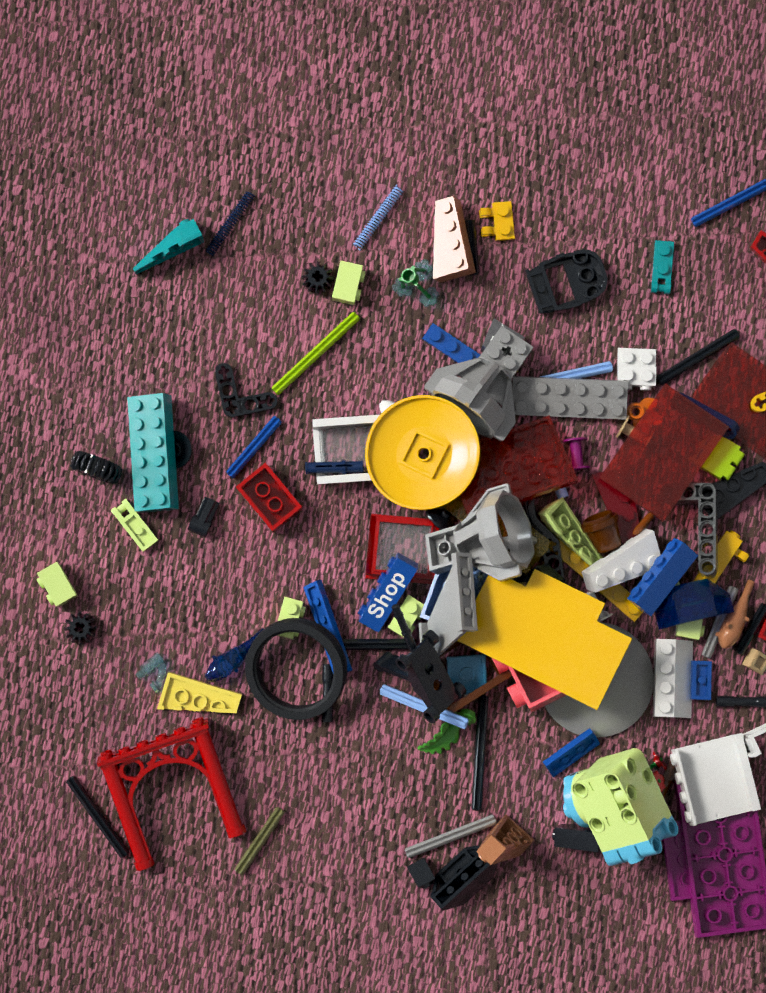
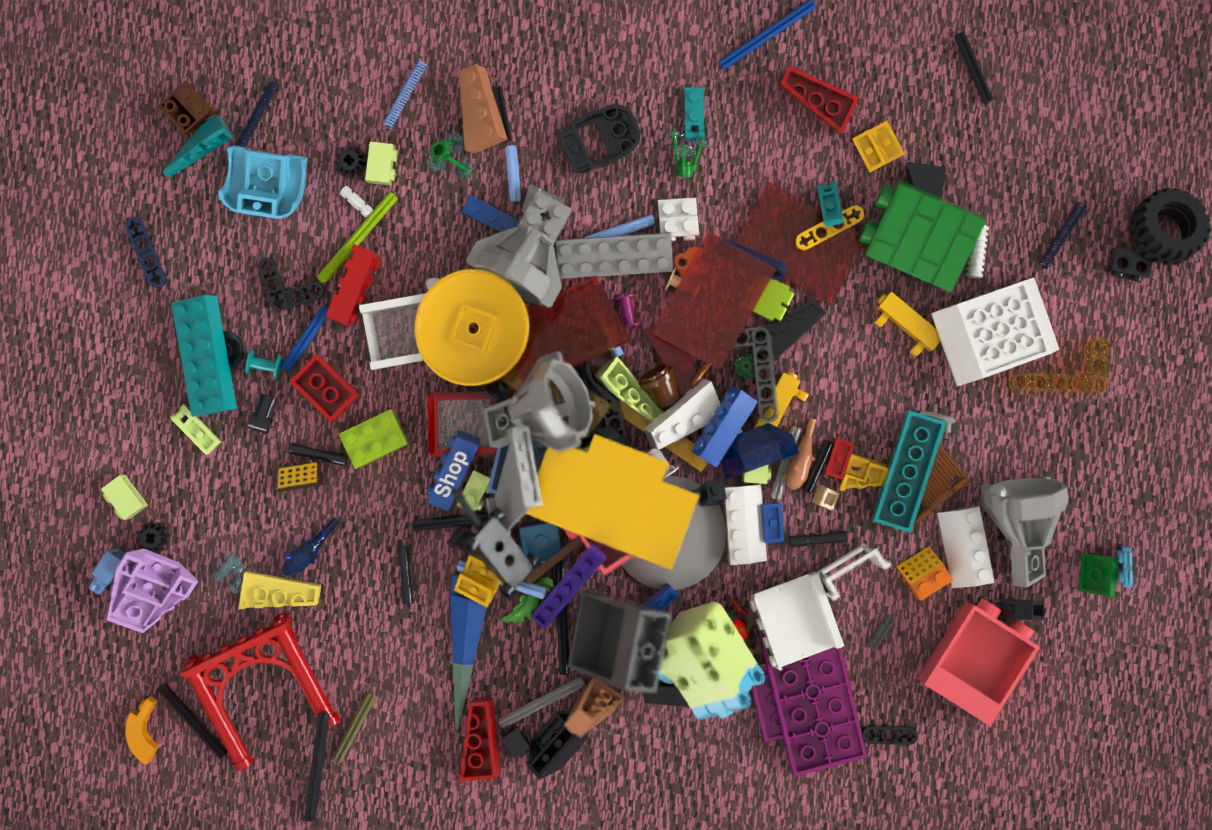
camera: 10 degrees left, 5 degrees up
black gear [70,451,122,484] -> none
black tyre [245,618,347,720] -> none
yellowish green brick [277,597,306,640] -> none
blue plate [303,580,353,673] -> none
dark blue pin [305,459,364,475] -> none
yellow plate [479,201,515,241] -> none
black axle [656,329,740,385] -> none
none -> medium blue hinge [89,549,125,595]
none -> lavender wedge [107,549,198,633]
none -> dark blue beam [125,217,167,288]
none -> light orange arch [126,696,160,765]
none -> reddish brown slope [158,80,217,135]
none -> medium azure piece [218,145,308,218]
none -> teal piece [245,350,283,380]
none -> slope [278,459,324,492]
none -> black piece [289,443,348,466]
none -> black axle [304,711,330,822]
none -> red wedge [326,244,381,327]
none -> lime brick [339,409,410,469]
none -> white axle [340,186,373,218]
none -> blue plate [450,574,487,730]
none -> yellow slope [454,554,501,607]
none -> red wedge [459,697,501,782]
none -> light blue axle [505,145,521,202]
none -> dark purple plate [531,544,607,630]
none -> dark grey brick [568,591,671,693]
none -> plant [664,130,712,178]
none -> black brick [692,481,727,507]
none -> green plate [735,354,755,378]

